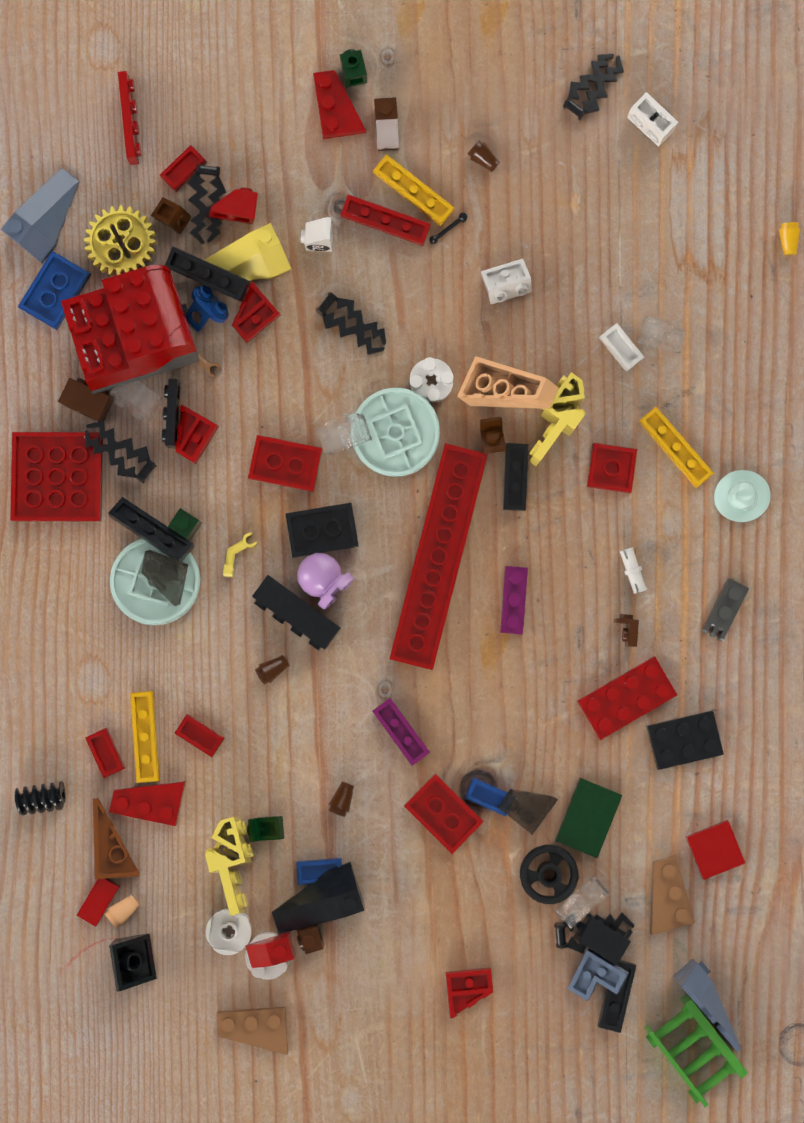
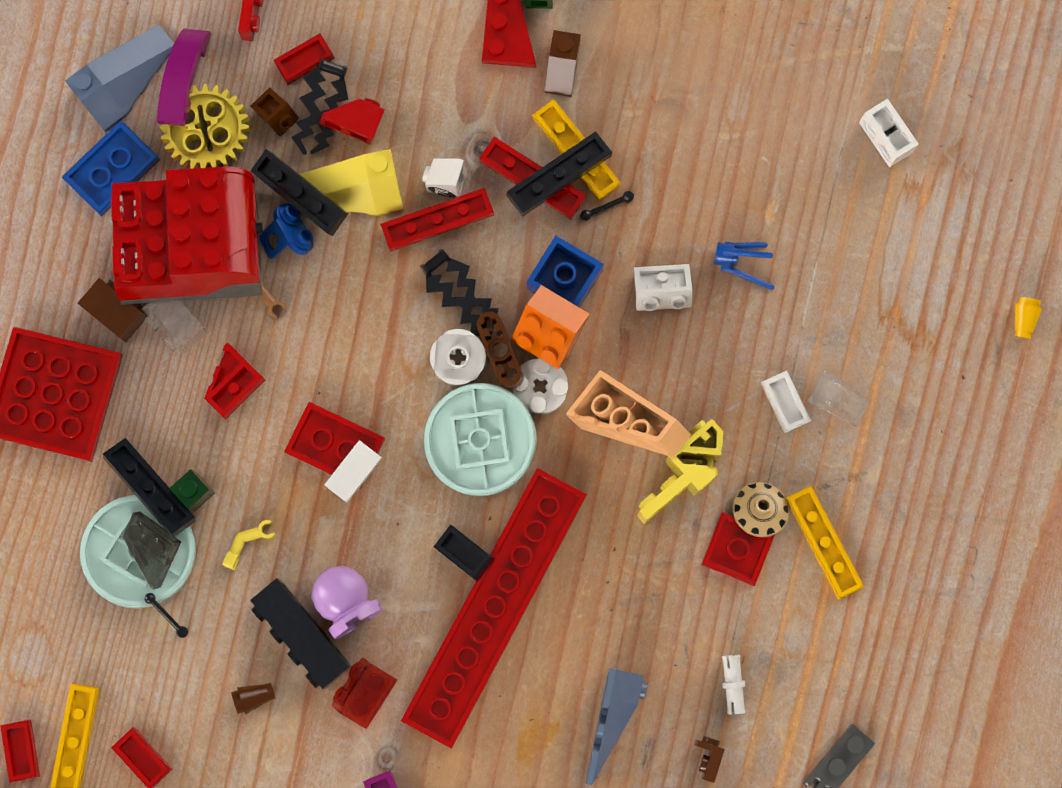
camera: 20 degrees right, 5 degrees down
black piece [85,420,157,484] -> none
black plate [162,379,181,449] -> none
red wing [232,281,281,343] -> none
black plate [285,503,359,558] -> none
clear brick [317,411,372,455] -> none
reddish brown cone [467,140,500,173] -> none
reddish brown bracket [480,417,506,454] -> none
magenta plate [500,566,528,635] -> none
black plate [503,443,529,511] -> none
black piece [563,54,624,120] -> none
light aqua hat [714,470,771,522] -> none
none -> black hinge [144,593,188,638]
none -> magenta slope [157,29,211,126]
none -> white tile [324,440,382,503]
none -> clear red bracket [332,657,397,729]
none -> red plate [380,188,494,252]
none -> white plate [430,329,486,386]
none -> black tile [433,524,495,582]
none -> reddish brown beam [477,312,524,389]
none -> black plate [506,131,612,217]
none -> orange brick [511,285,590,370]
none -> blue brick [526,235,604,308]
none -> sand blue wedge [586,668,648,785]
none -> blue plant [714,241,774,290]
none -> tan dish [733,482,789,537]

